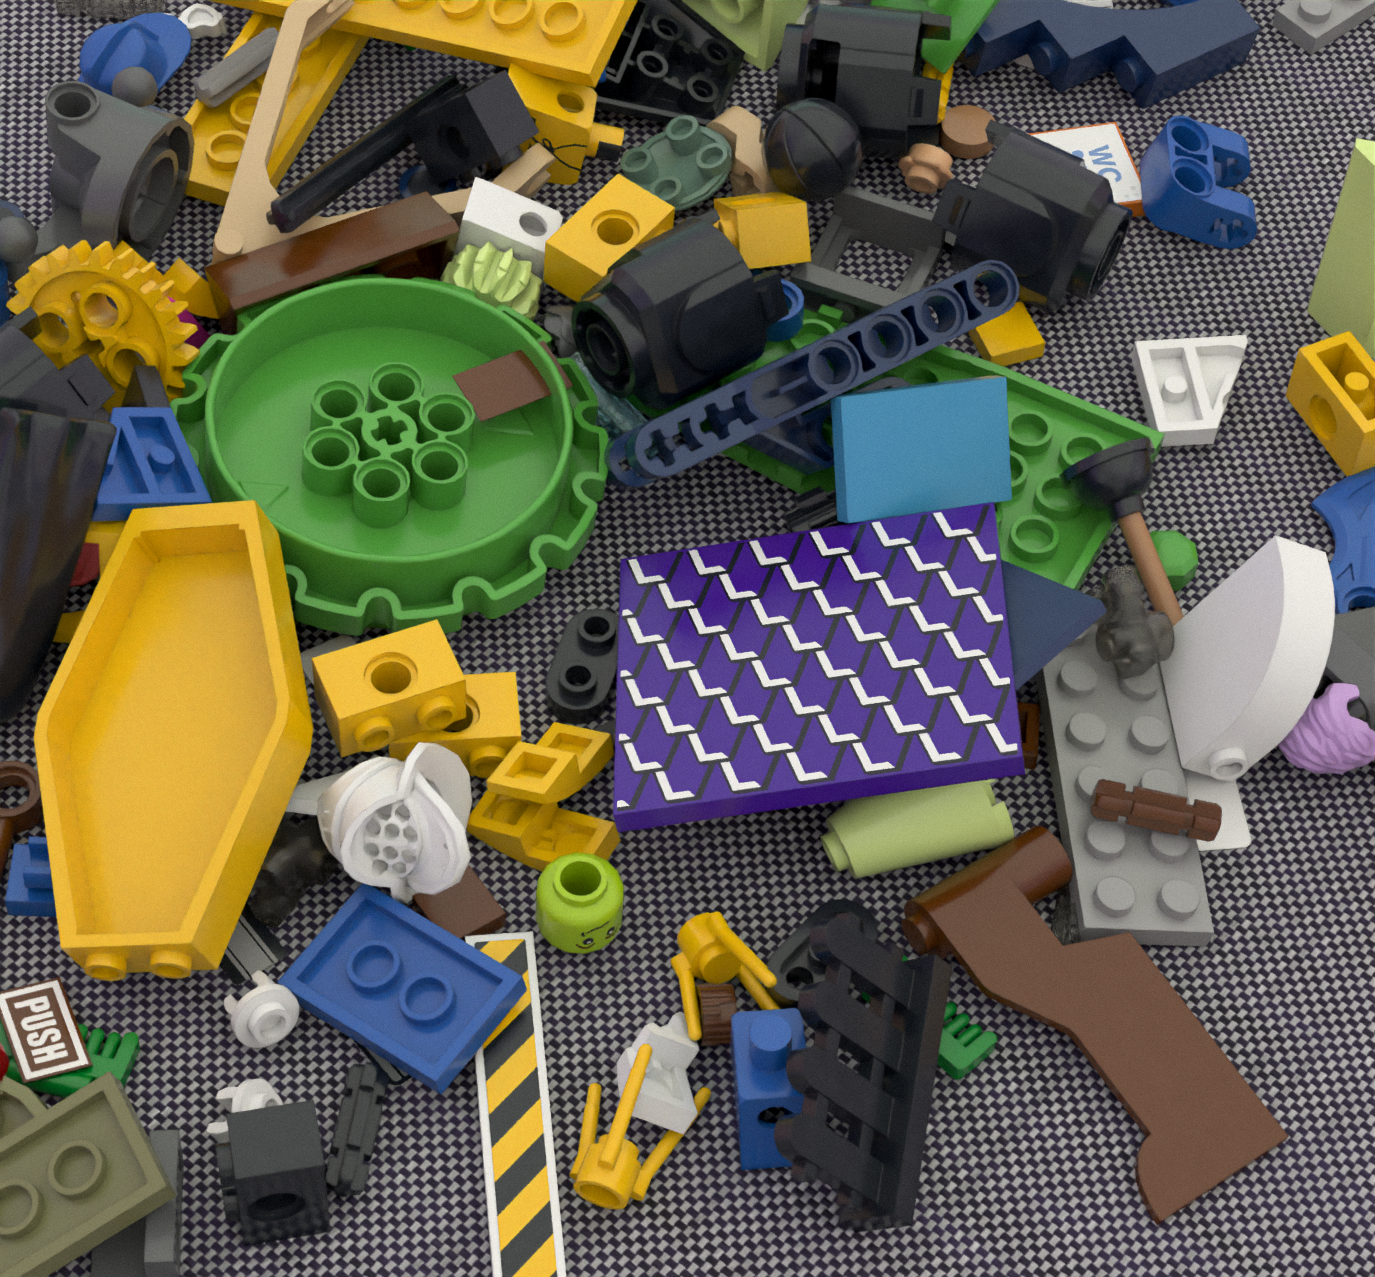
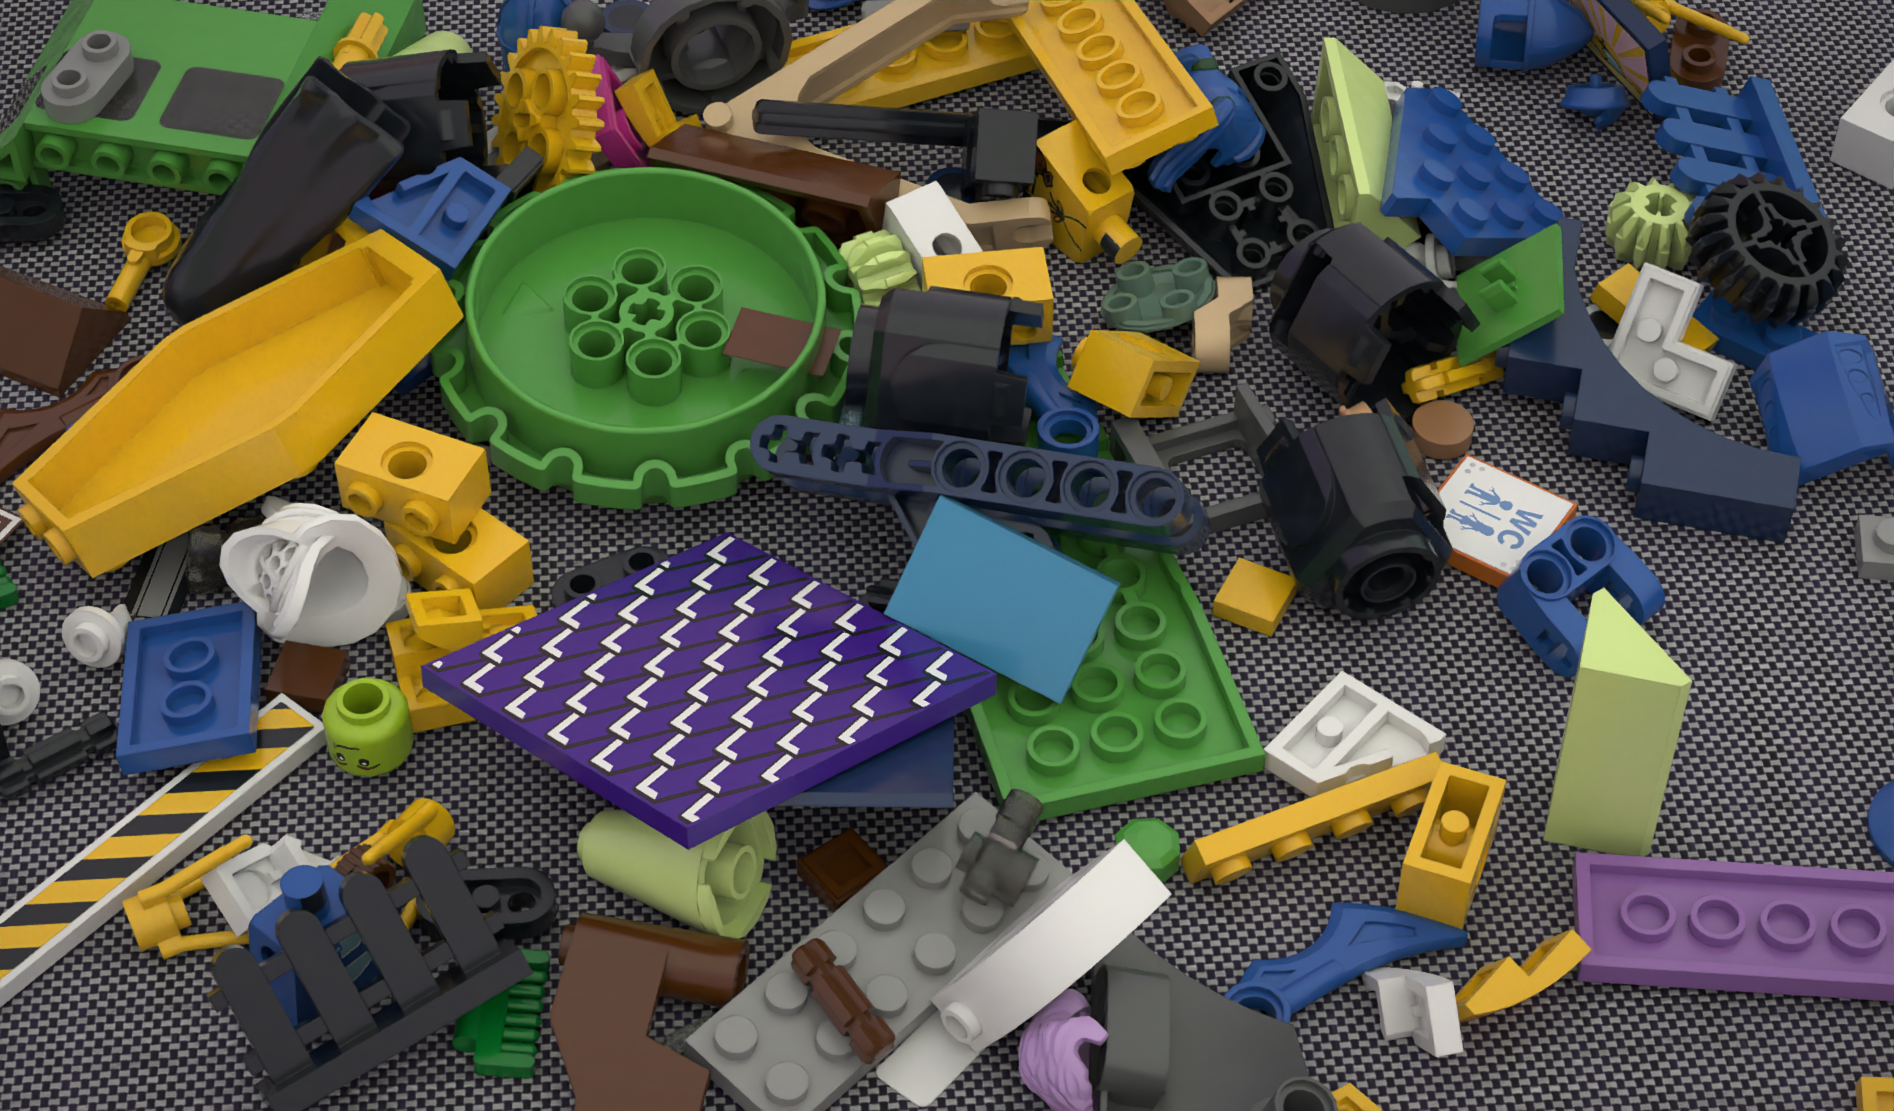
camera: 50 degrees right, 5 degrees down
black piece [761,98,863,202] -> none
black piece [1059,438,1184,634] -> none
none -> yellow plate [1180,751,1441,885]

